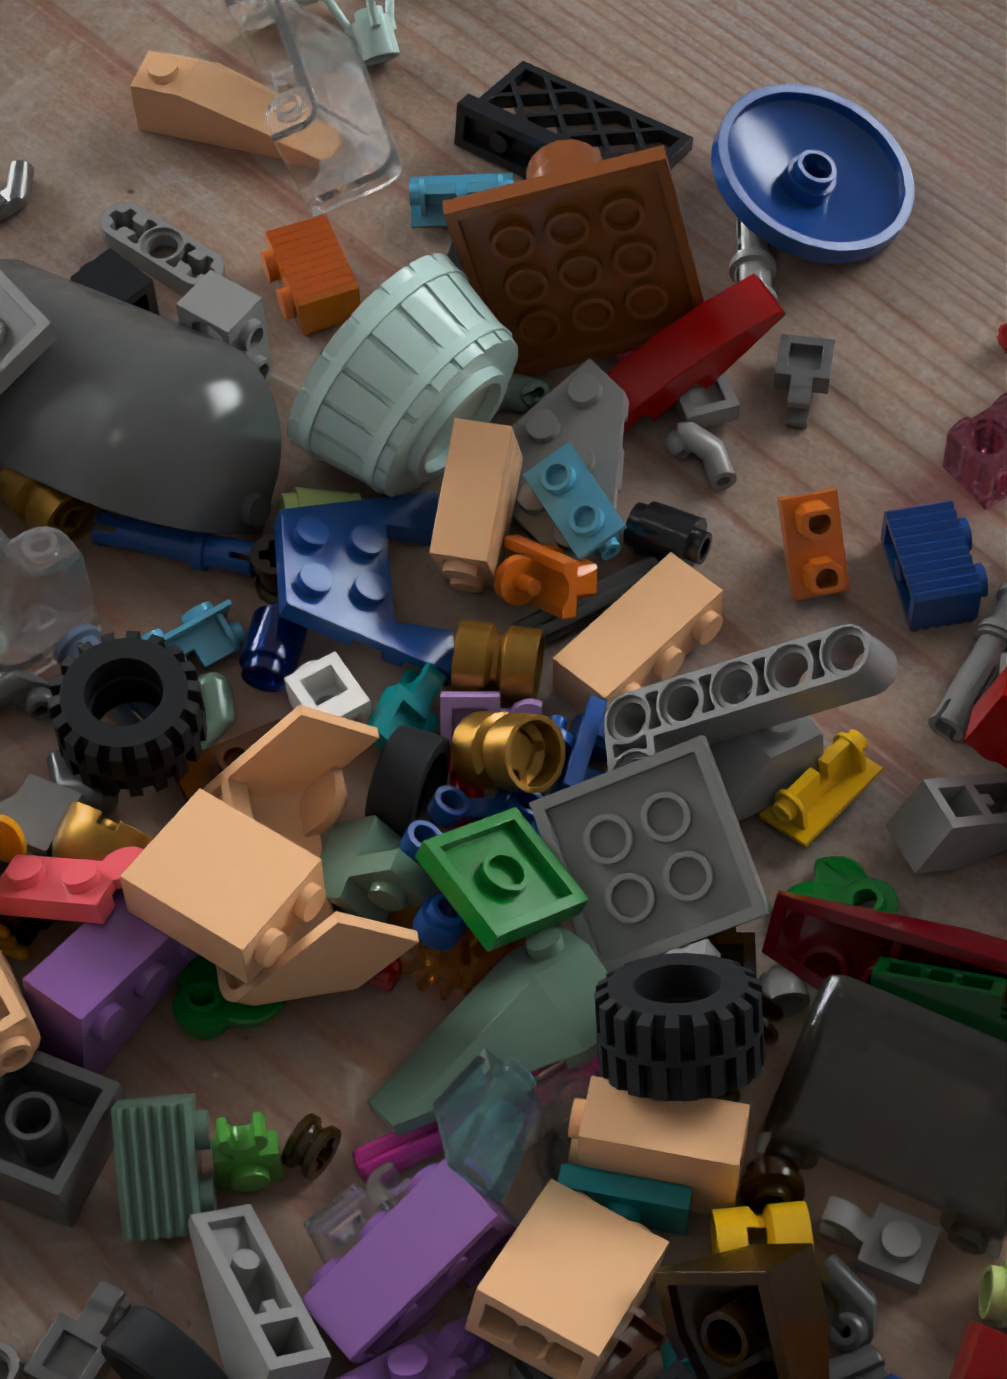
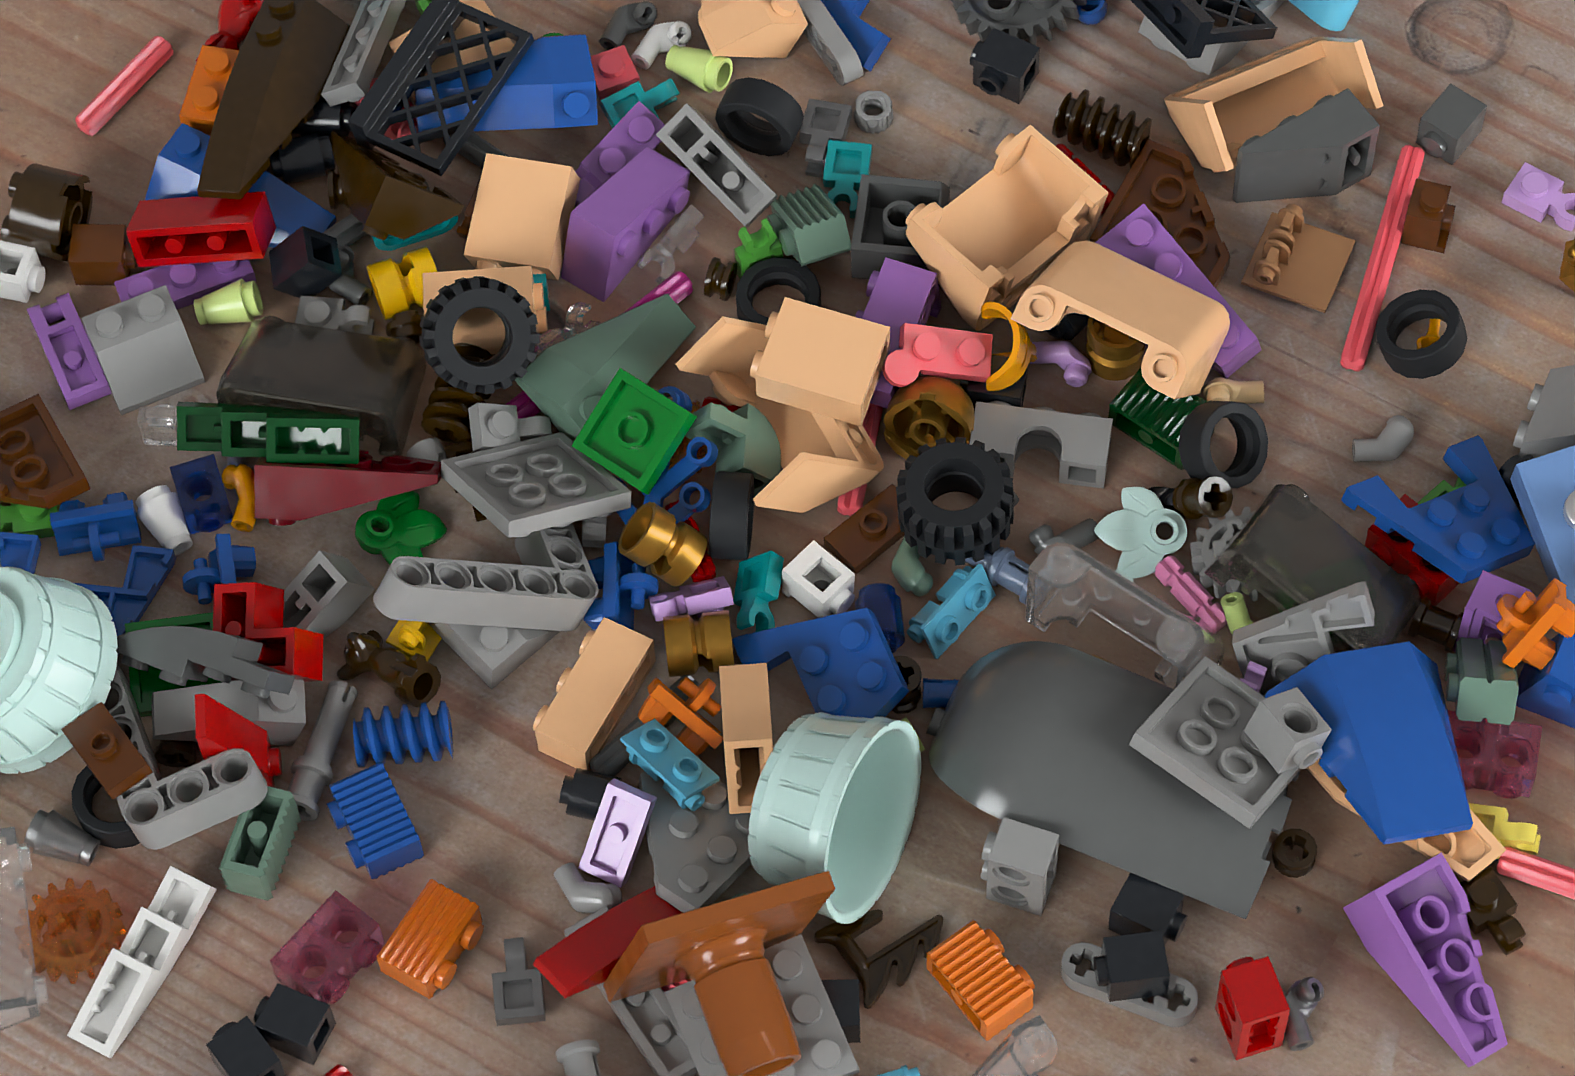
camera: 165 degrees right, 5 degrees up
clear light blue slope [433,1048,542,1203] -> none
orange hips [777,487,850,601] -> none
none -> black brick [268,226,342,298]
none -> dark brown animal [337,630,441,707]
none -> blue piece [353,701,453,768]
none -> orange brick [377,879,484,999]
none -> plate [578,778,657,888]
none -> black tyre [736,257,821,325]
none -> teal plate [823,140,873,218]
none -> black brick [1094,930,1170,1002]
none -> red brick [1215,956,1290,1060]

